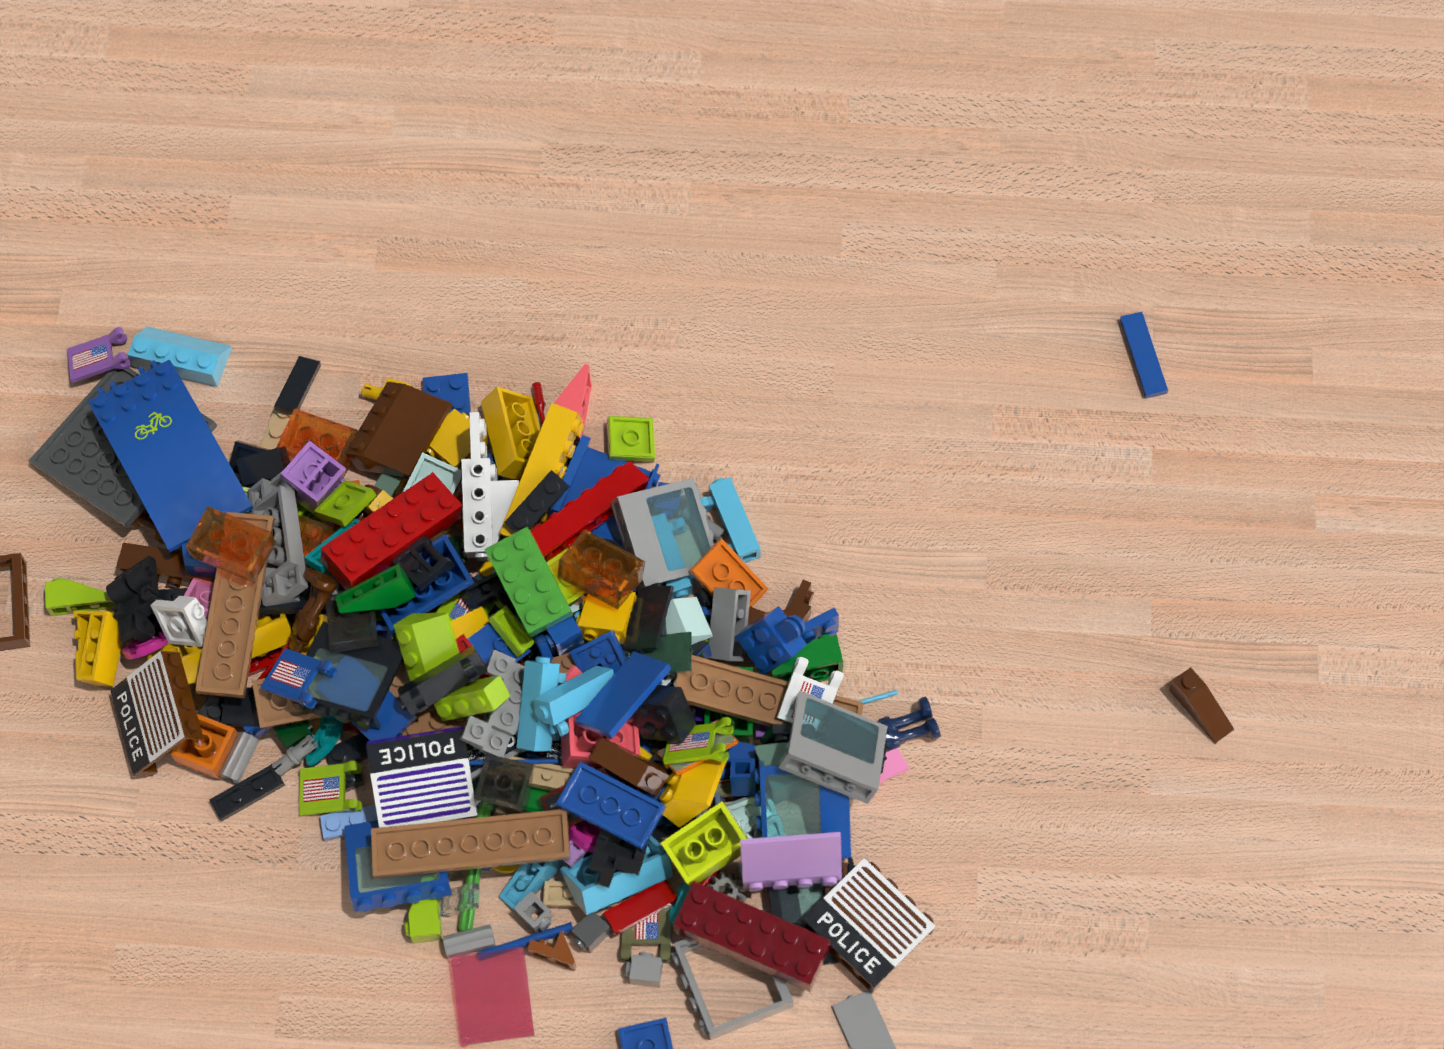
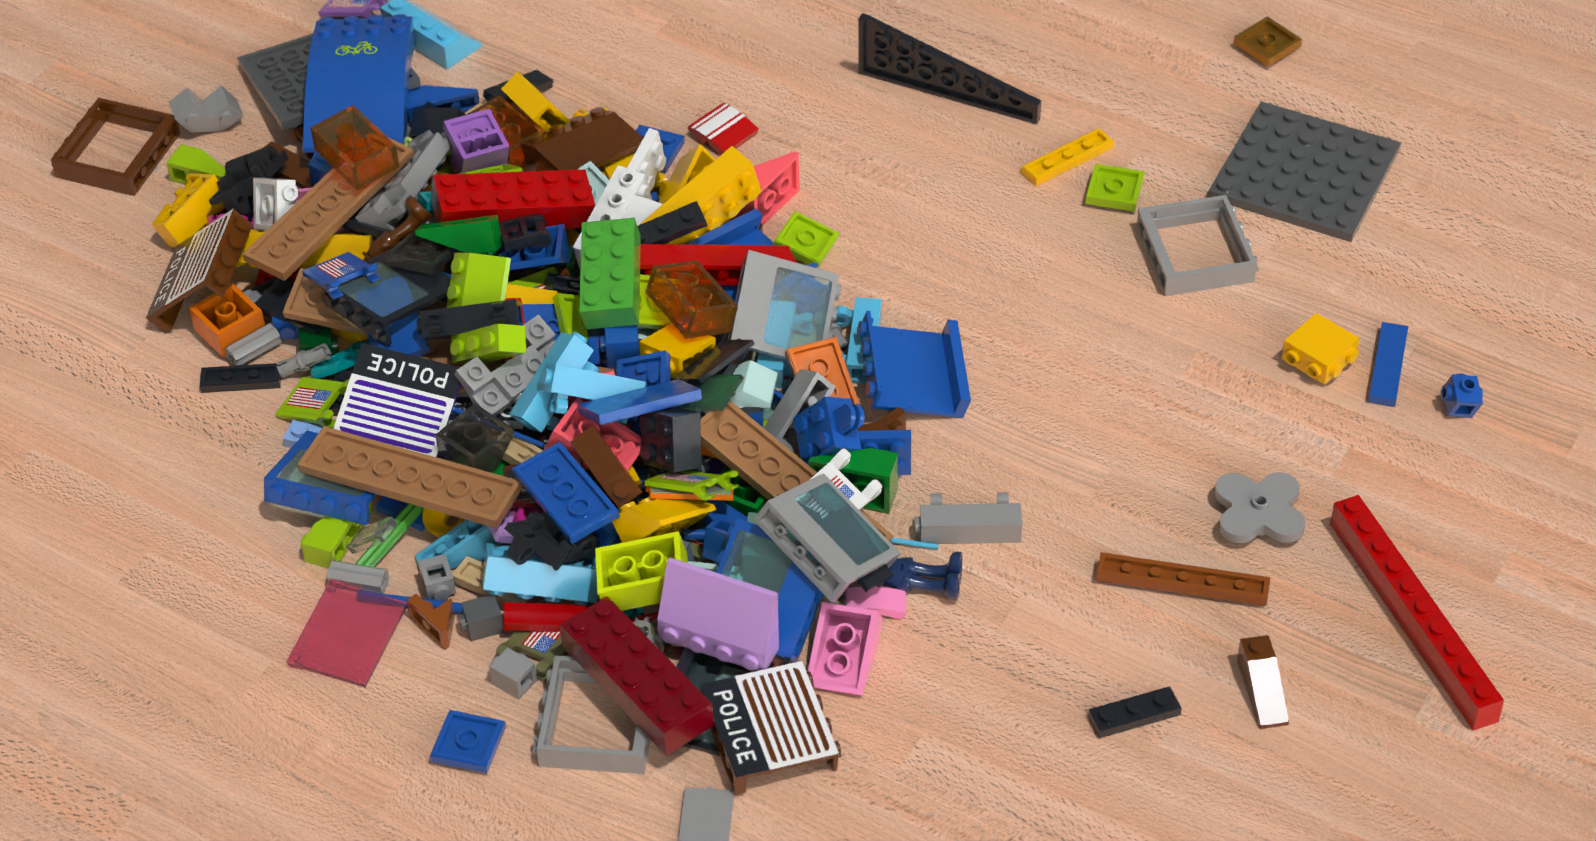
camera: 25 degrees right, 20 degrees down
none -> light grey brick [169,86,243,133]
none -> blue slope [407,85,480,124]
none -> yellow brick [501,71,570,132]
none -> red slope [687,103,759,156]
none -> bright pink slope [808,602,883,696]
none -> blue panel [857,310,971,418]
none -> black wing [858,13,1041,125]
none -> light grey brick [915,492,1022,544]
none -> yellow tile [1021,128,1114,186]
none -> lime plate [1085,164,1145,212]
none -> black plate [1088,686,1182,739]
none -> dark orange plate [1096,552,1271,606]
none -> light grey window [1136,195,1259,296]
none -> dark grey plate [1208,101,1402,242]
none -> light grey plant [1215,472,1305,543]
none -> pearl gold plate [1233,16,1302,67]
none -> yellow brick [1282,313,1359,385]
none -> red brick [1330,495,1504,731]
none -> blue brick [1441,373,1483,418]

